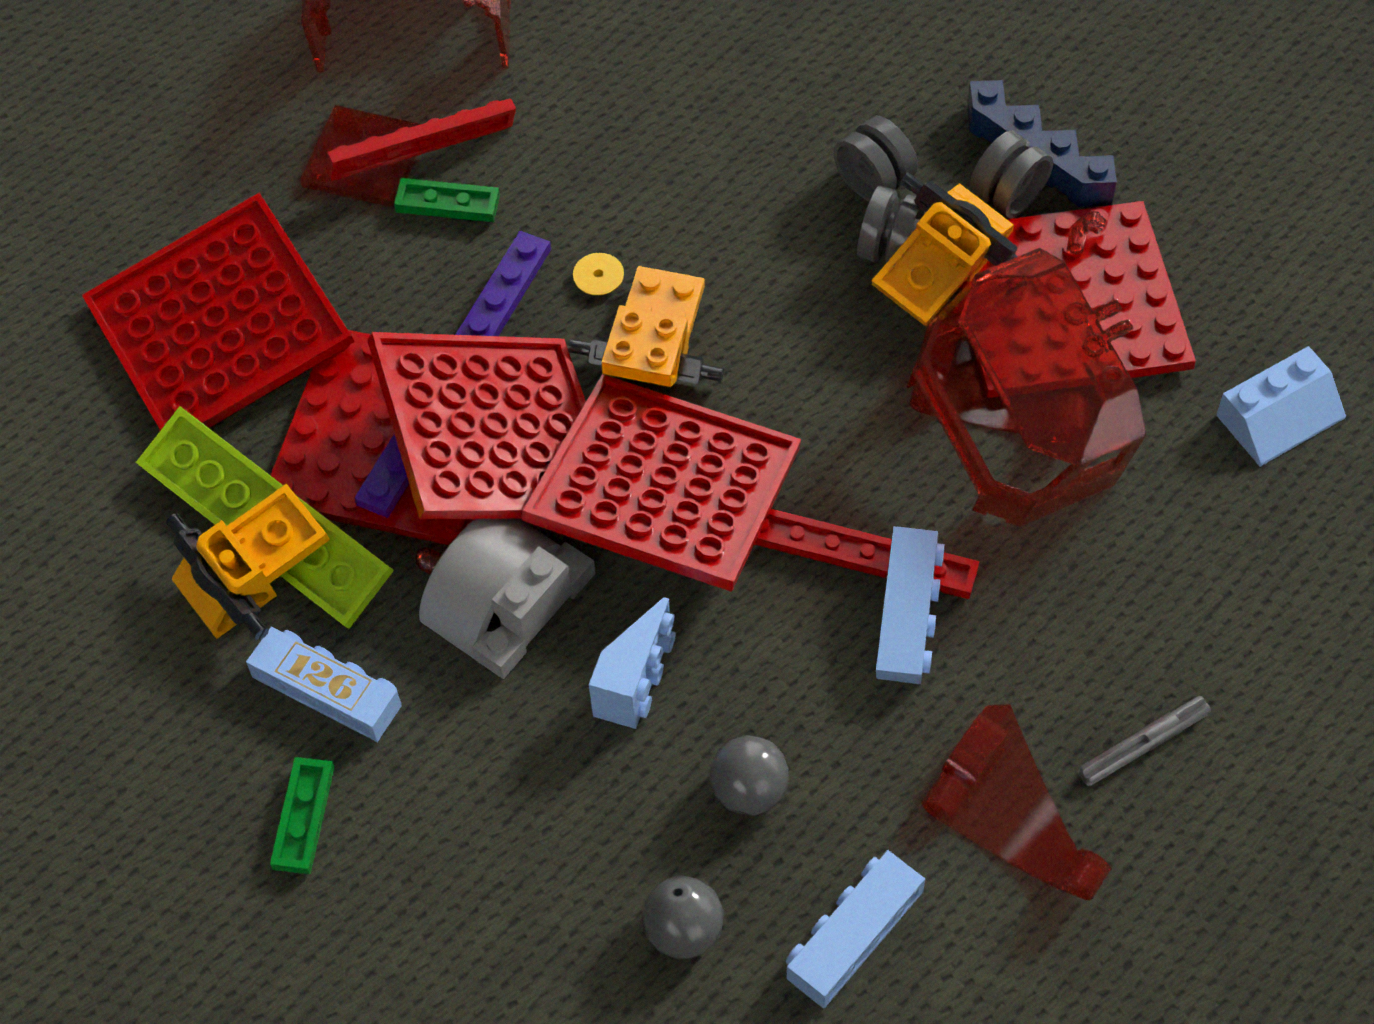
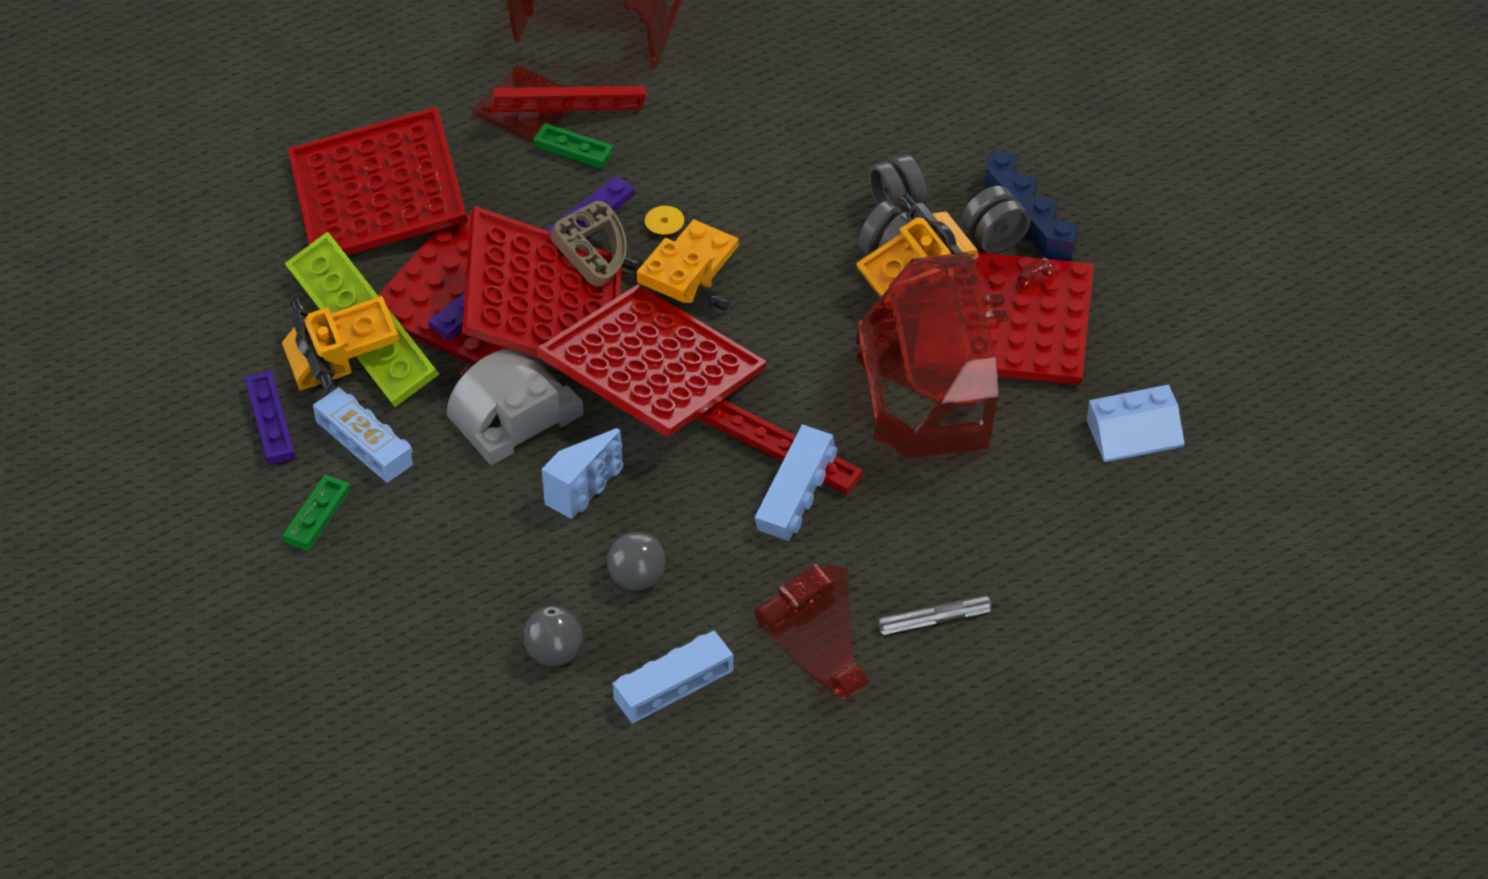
camera: 15 degrees right, 10 degrees down
none -> dark purple plate [244,371,295,465]
none -> dark tan beam [550,201,627,286]

